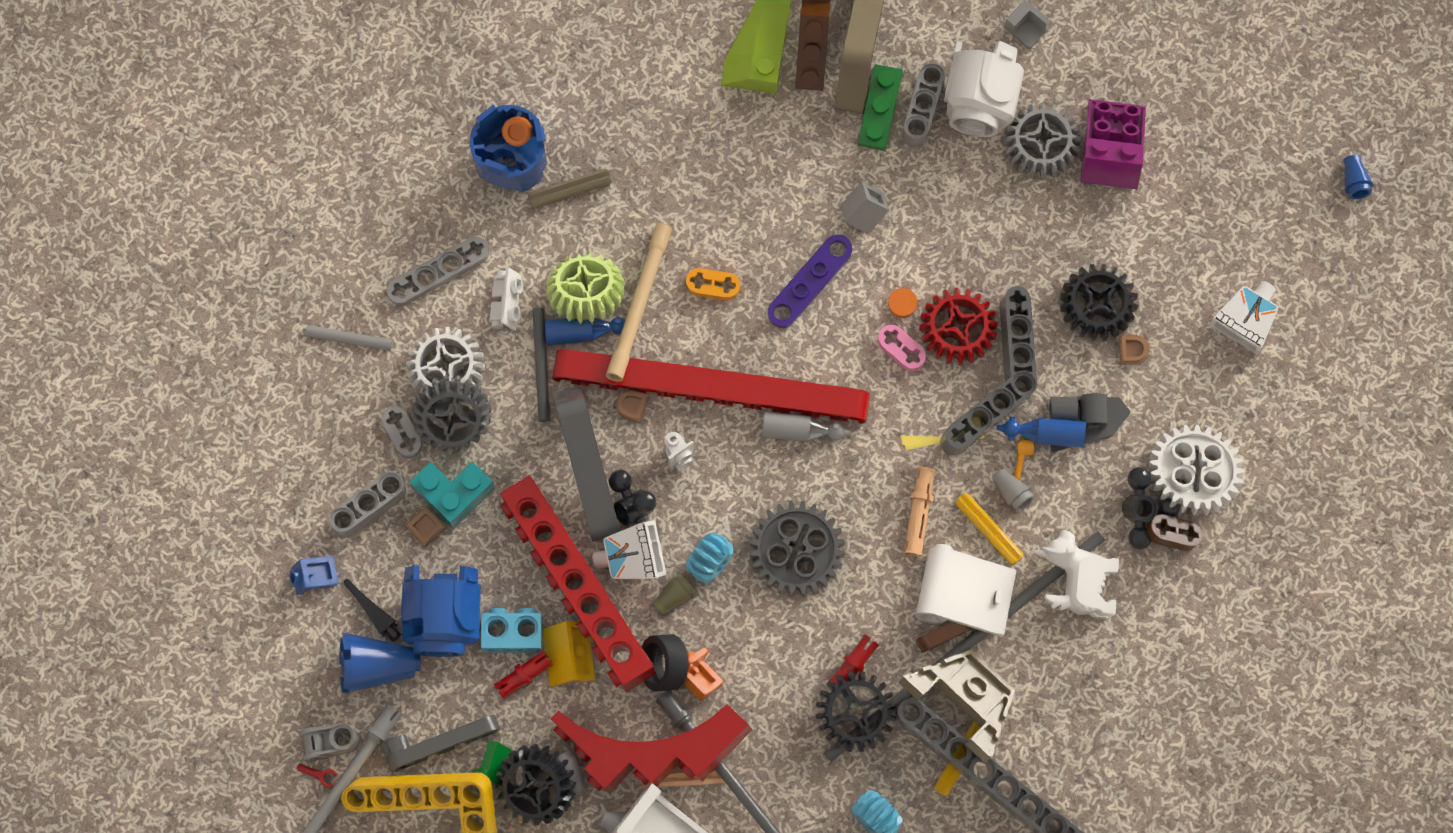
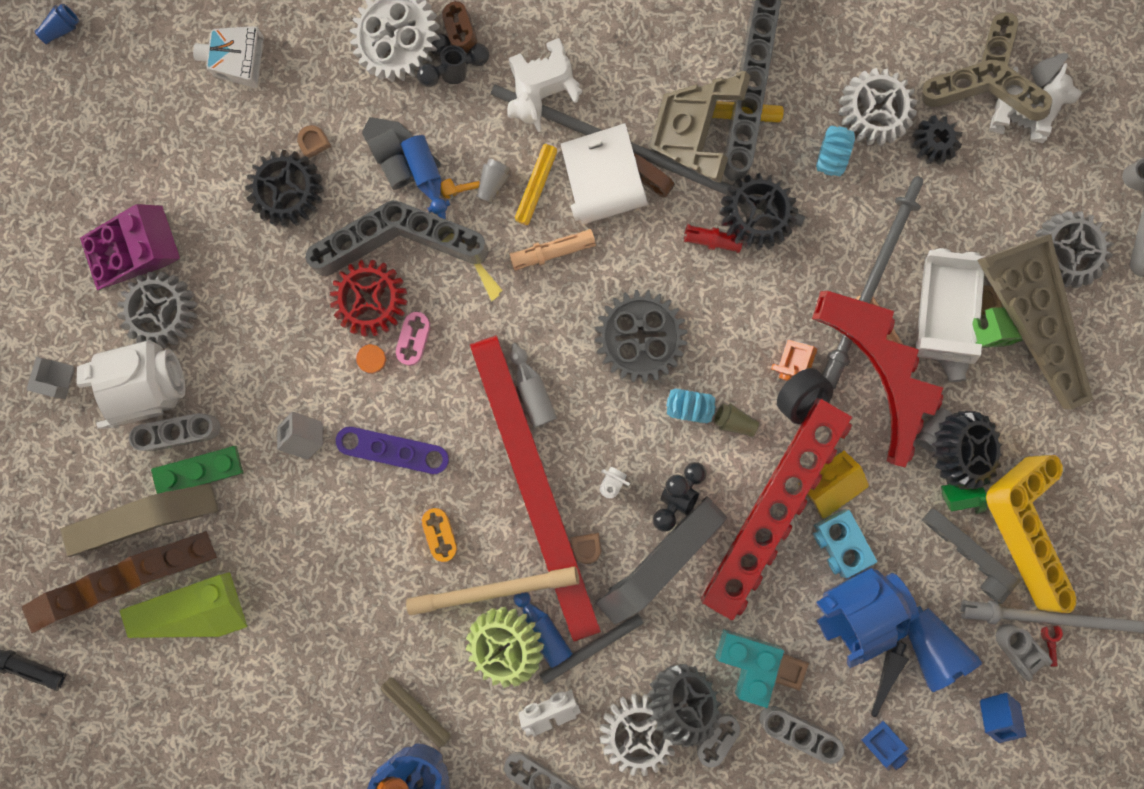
camera: 120 degrees left, 10 degrees up
red pin [494,650,553,700] -> none
white torso [592,520,666,579] -> none
none -> blue panel [980,692,1027,743]

